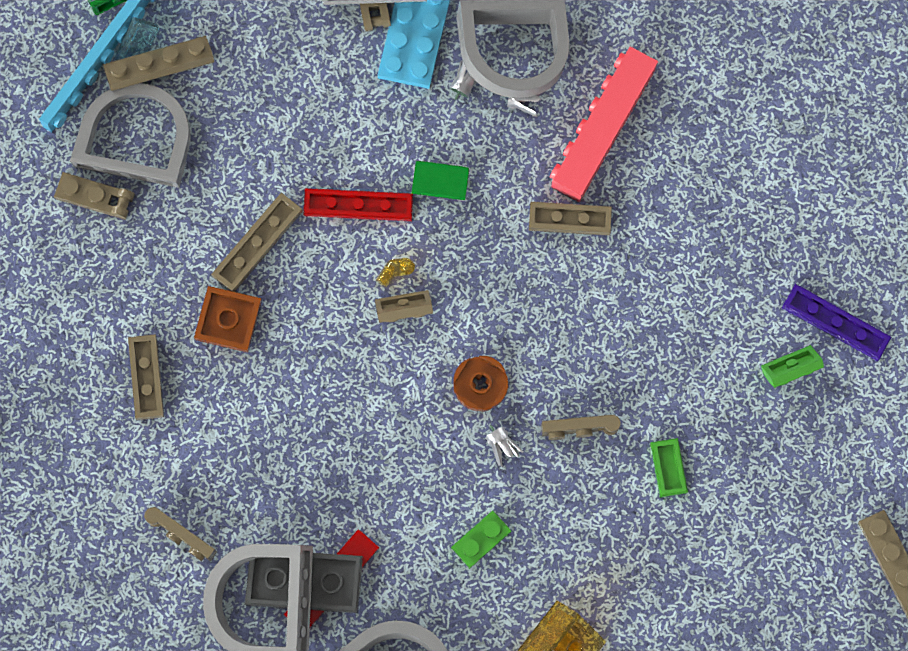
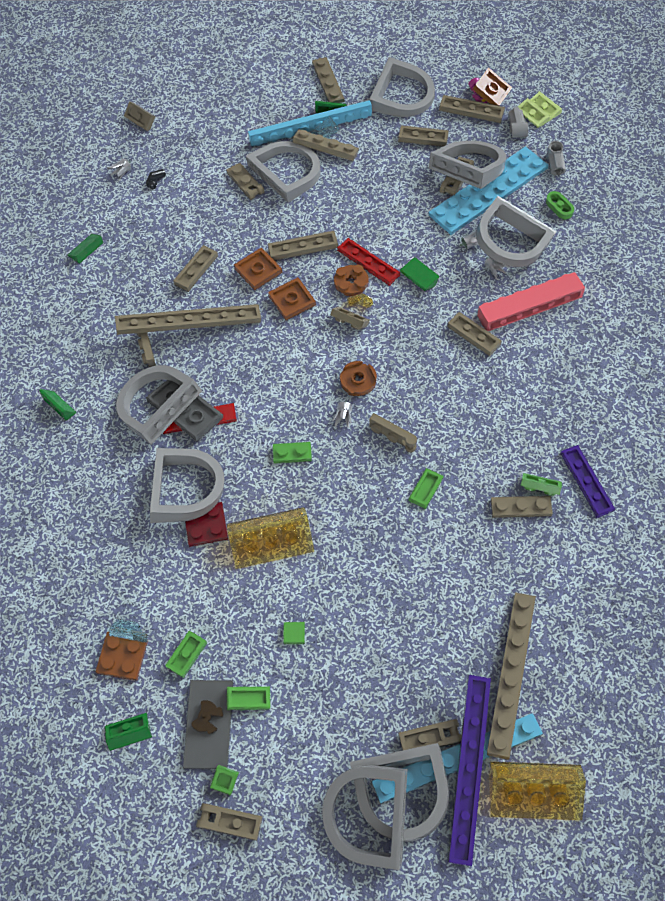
camera: 45 degrees right, 15 degrees down
none -> dark tan plate [115,304,261,335]
none -> dark orange plate [268,277,316,320]
none -> dark orange plate [334,265,369,296]
none -> dark tan plate [491,496,553,518]

